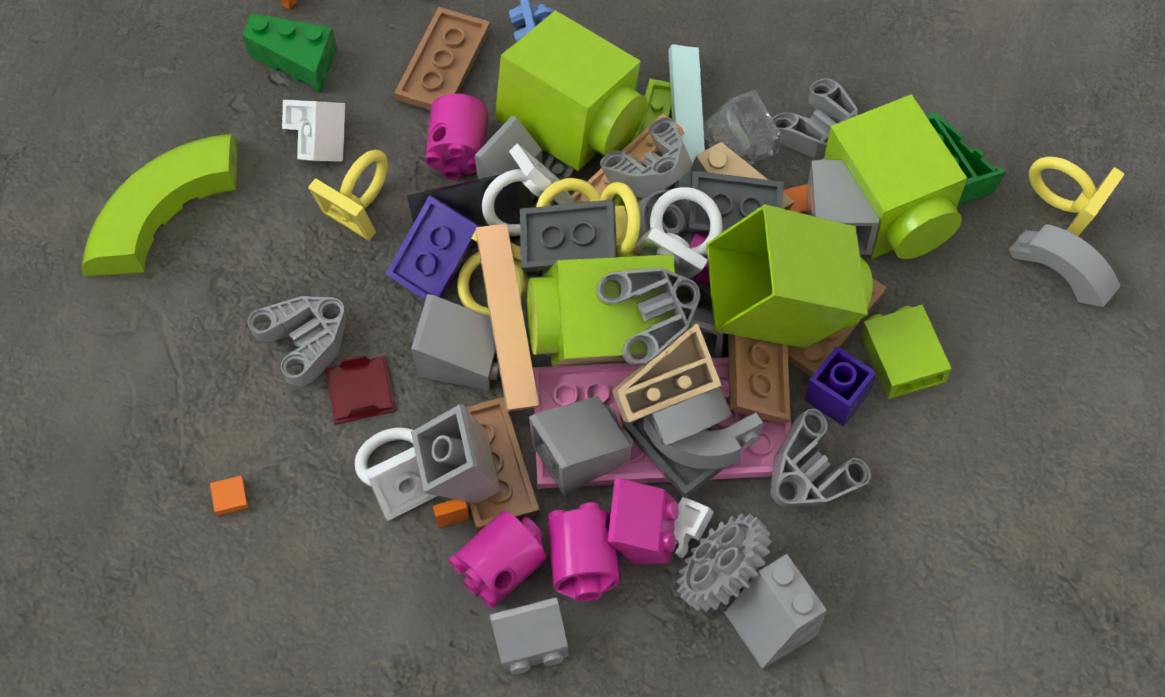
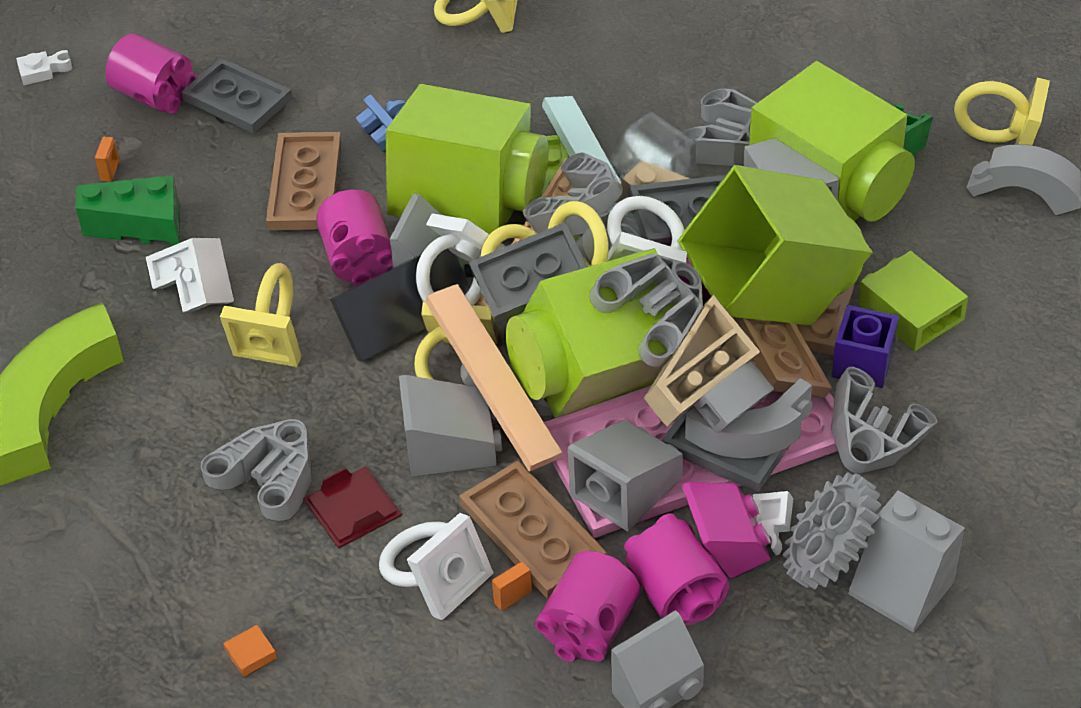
camera: 20 degrees left, 15 degrees down
dark purple plate [386,195,482,300] -> none
light grey slope [411,404,500,504] -> none

